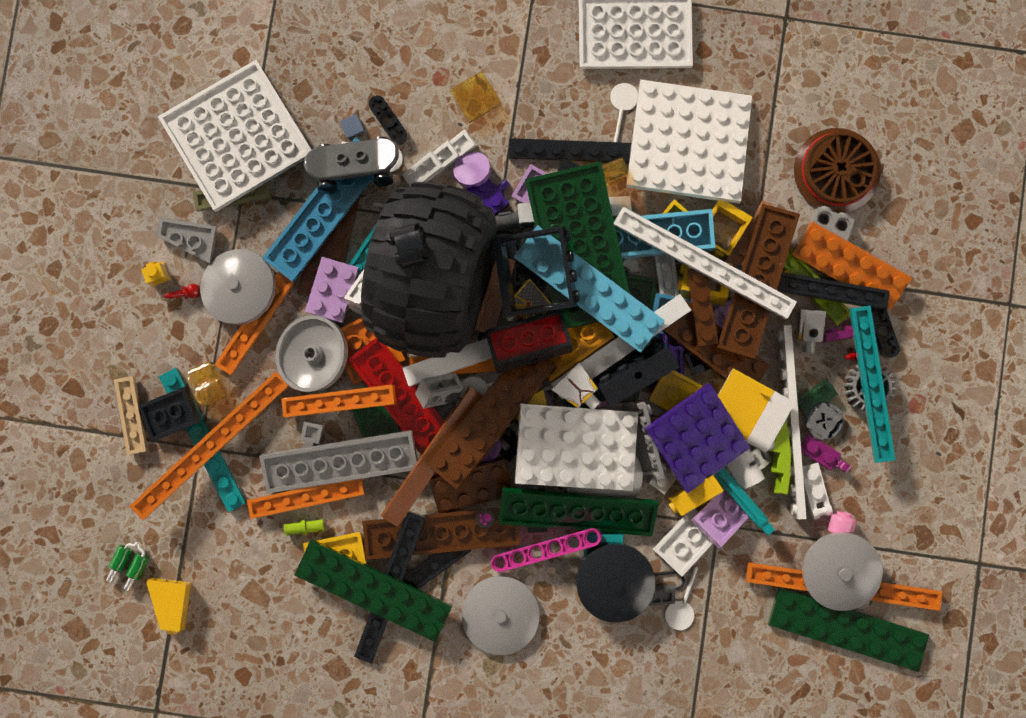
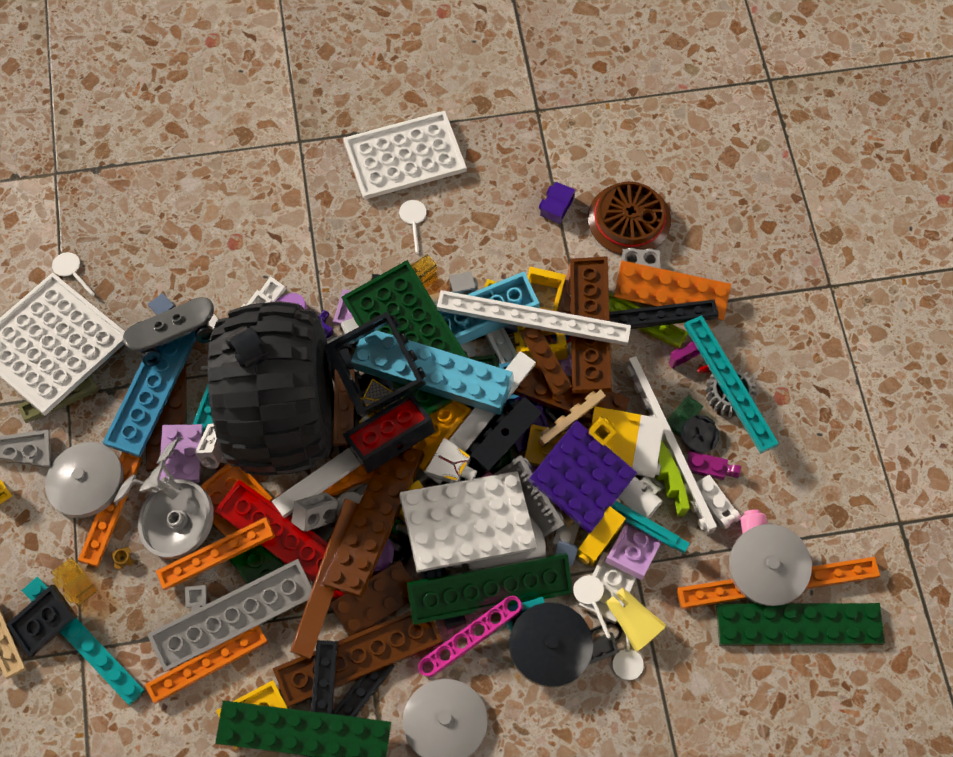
camera: 20 degrees left, 20 degrees down
orange plate [129,371,289,520] -> none
red bar [163,284,201,299] -> none
lime pin [284,519,324,536] -> none
black beam [369,95,407,145] -> none
clear yellow plate [450,71,501,124] -> none
clear smoke tile [475,509,495,529] -> none
black plate [509,138,632,163] -> none
white plate [626,79,752,204] -> none
light grey torso [797,309,826,353] -> none
black beam [871,308,900,358] -> none
none -> white piece [52,252,95,296]
none -> pearl gold plate [111,547,134,570]
none -> light grey plant [114,437,183,506]
none -> light grey brick [449,271,478,295]
none -> tan plate [538,390,606,447]
none -> dark purple brick [539,182,576,224]
none -> sand blue tile [555,540,579,567]
none -> white piece [573,575,611,639]
none -> yellow brick [589,416,617,446]
none -> light yellow piece [606,587,666,652]

